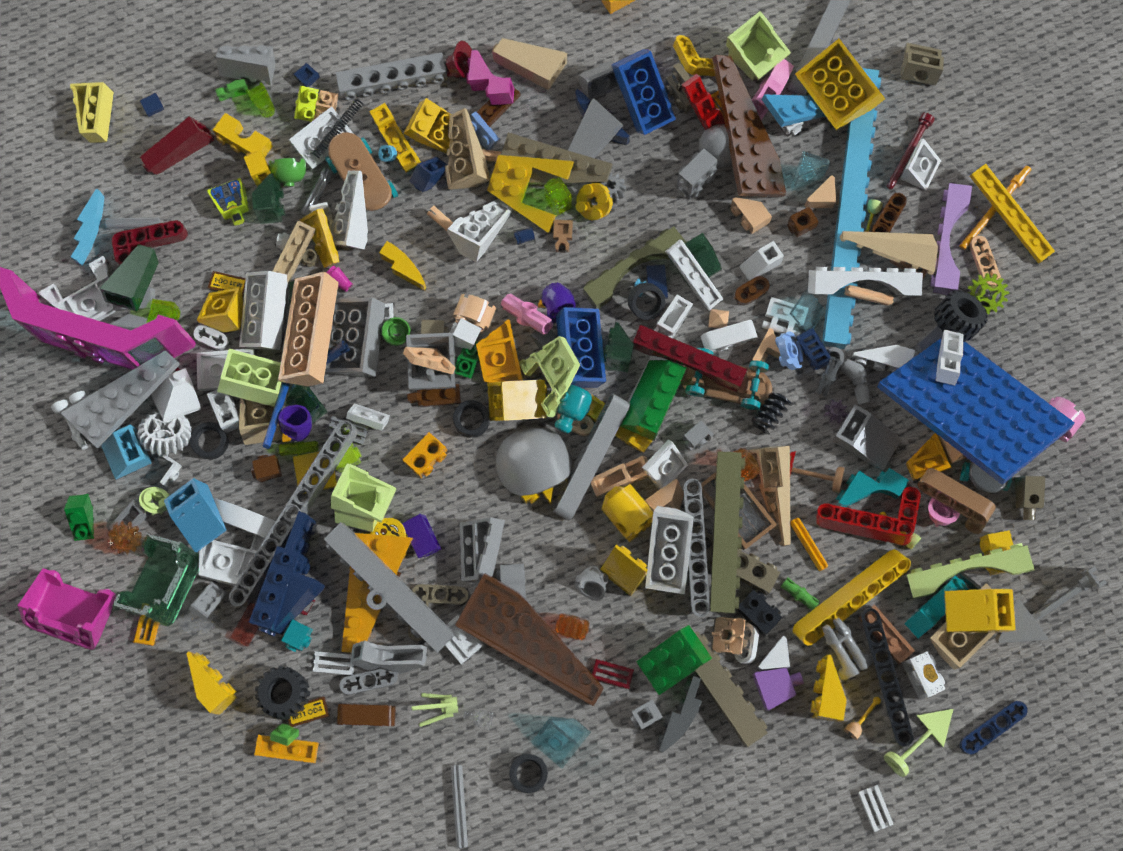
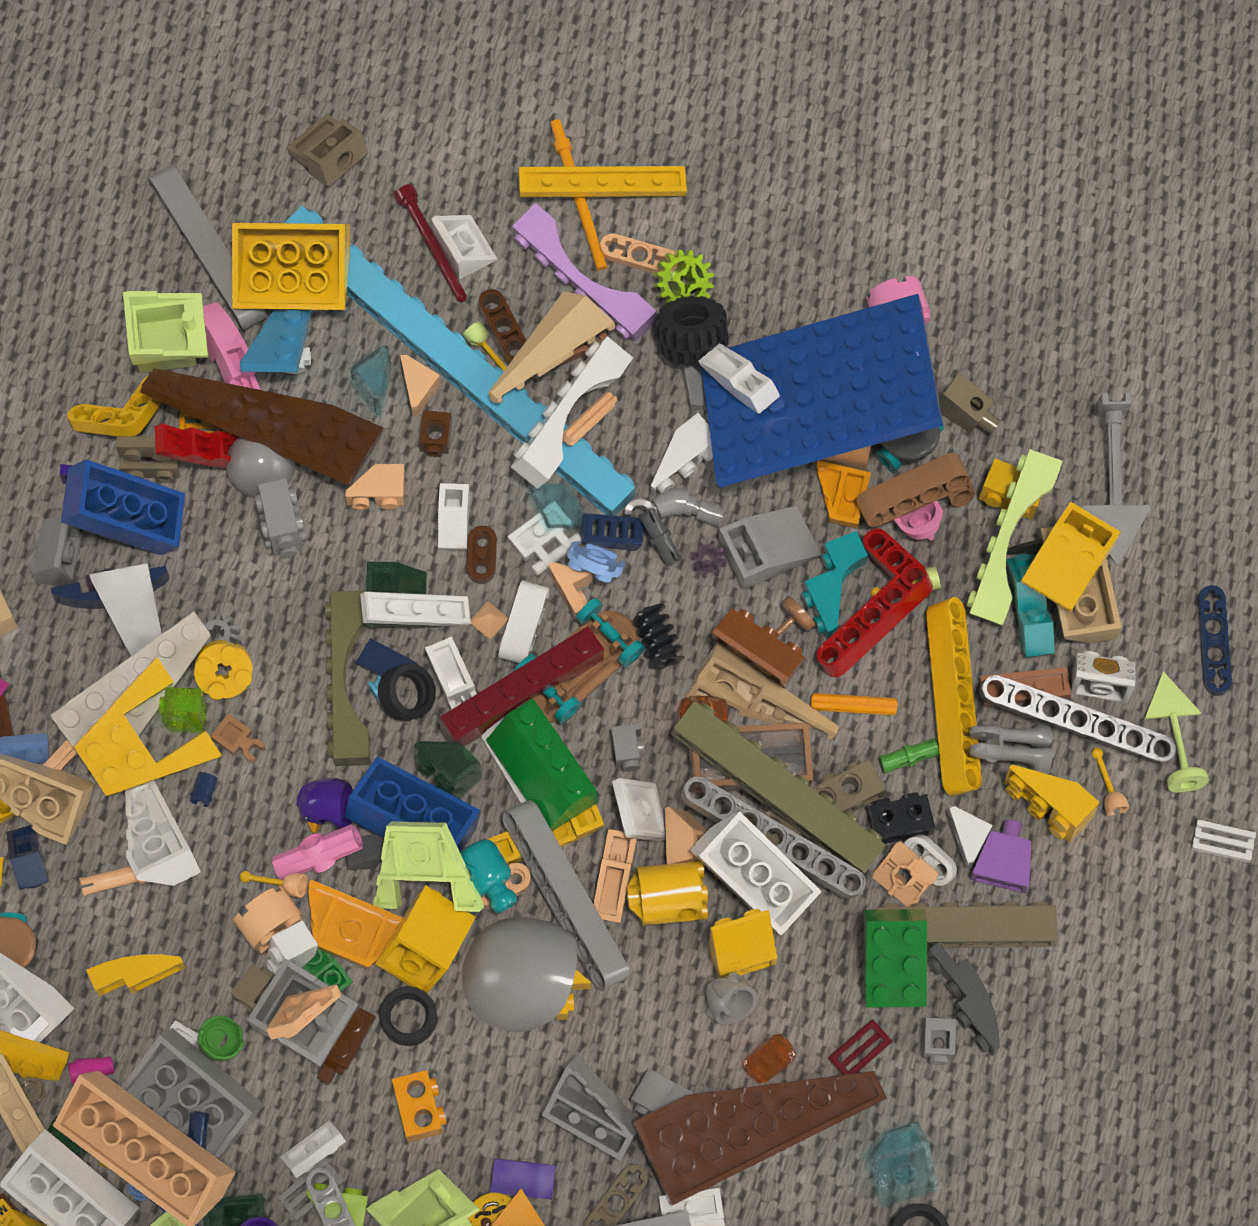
camera: 60 degrees left, 5 degrees down
none -> light nougat hinge [240,871,308,898]
none -> dark orange slope [712,608,805,689]

